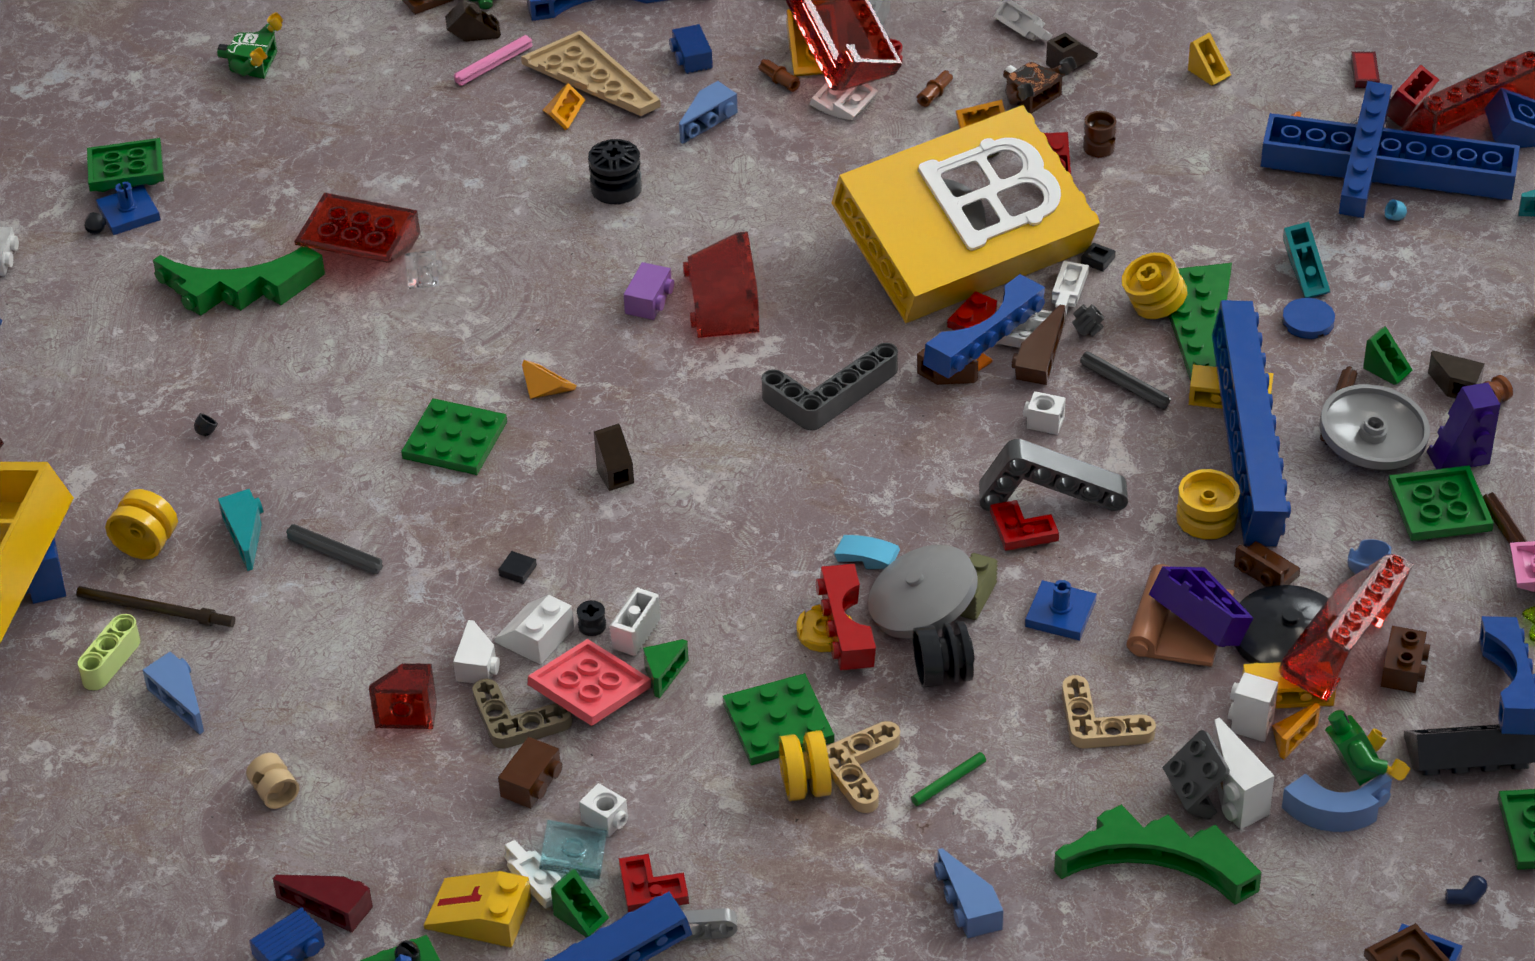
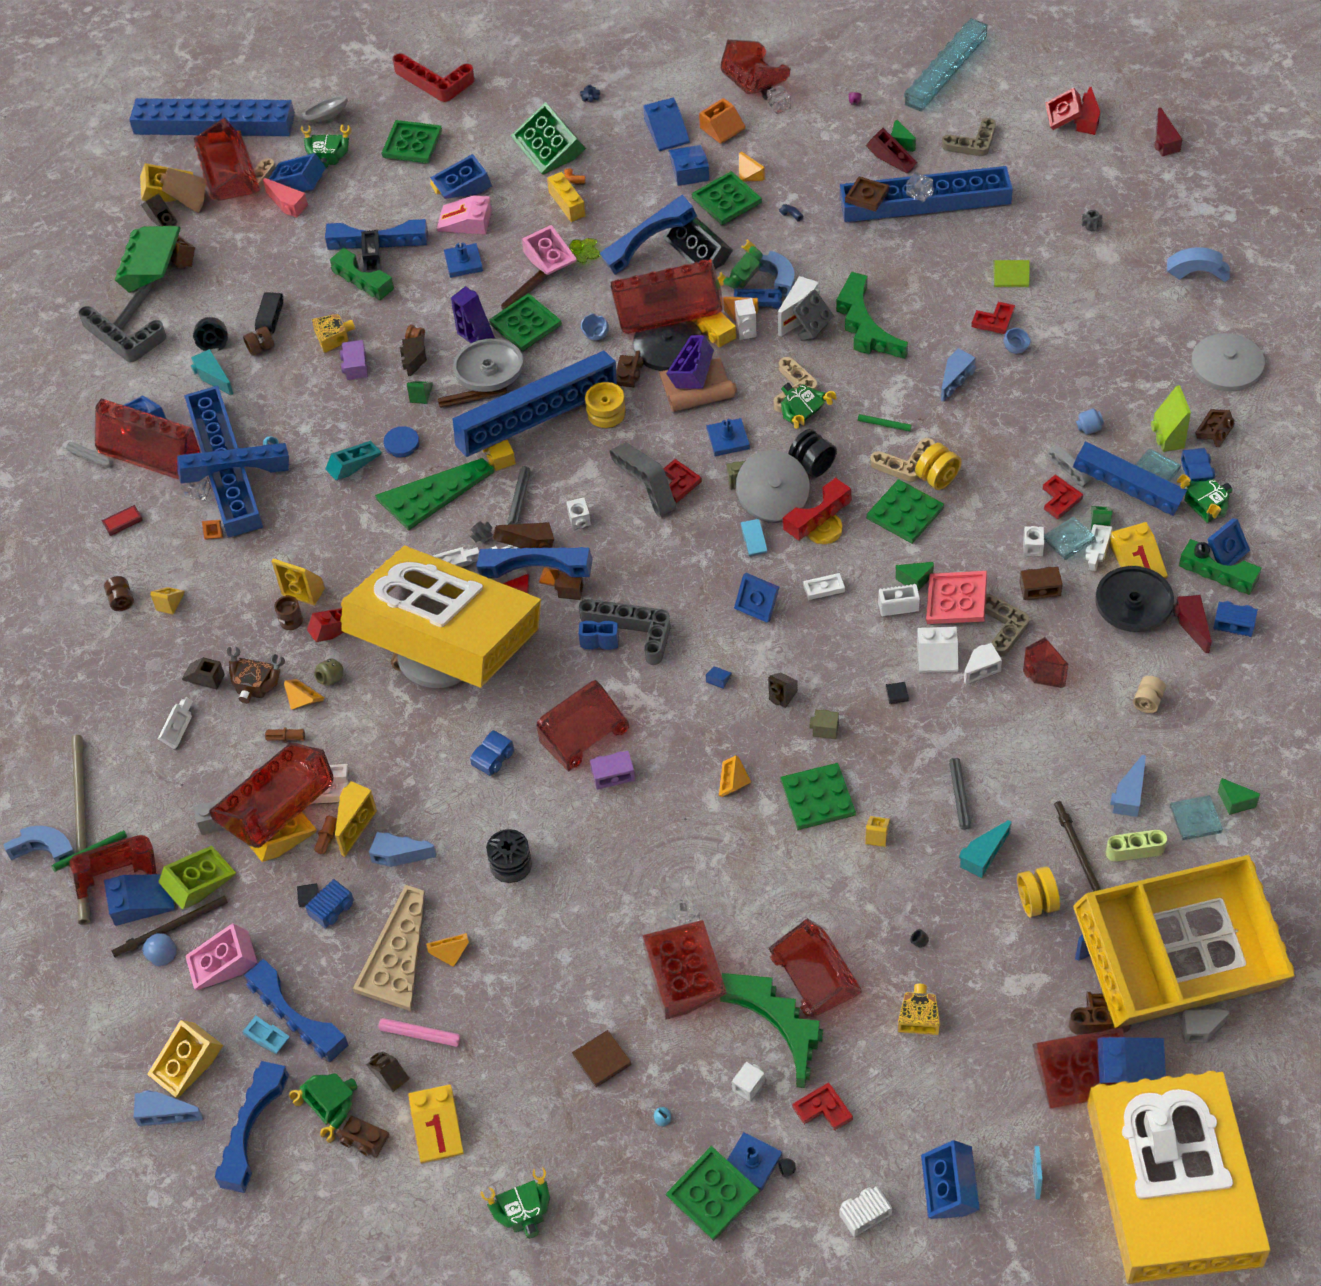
camera: 120 degrees left, 10 degrees up
black wheel [577,600,606,636] -> none
yellow wheel [1122,252,1187,319] -> none
red slope [1387,64,1440,127] -> none
none -> reddish brown wheel [104,576,134,611]
none -> yellow slope [271,558,325,606]
none -> black tile [297,883,319,907]
none -> yellow slope [335,781,377,857]
none -> medium lavender brick [340,340,368,380]
none -> yellow slope [408,1084,464,1163]
none -> blue brick [470,730,514,776]
none -> reddish brown tile [572,1030,632,1087]
none -> blue brick [578,621,619,650]
none -> medium azure hinge [654,1107,671,1126]
none -> blue slope [706,666,732,689]
none -> white brick [732,1062,765,1102]
none -> blue plate [734,289,783,309]
none -> blue tile [734,573,780,623]
none -> clear red windscreen [768,918,862,1018]
none -> green torso [781,382,837,429]
none -> red plate [792,1082,853,1131]
none -> white plate [803,573,845,600]
none -> olive brick [809,709,839,739]
none -> yellow slope [865,816,890,847]
none -> yellow torso [898,983,940,1035]
none -> black dish [1095,566,1174,632]
none -> clear light blue tile [1170,795,1223,841]
none -> green slope [1218,778,1260,815]

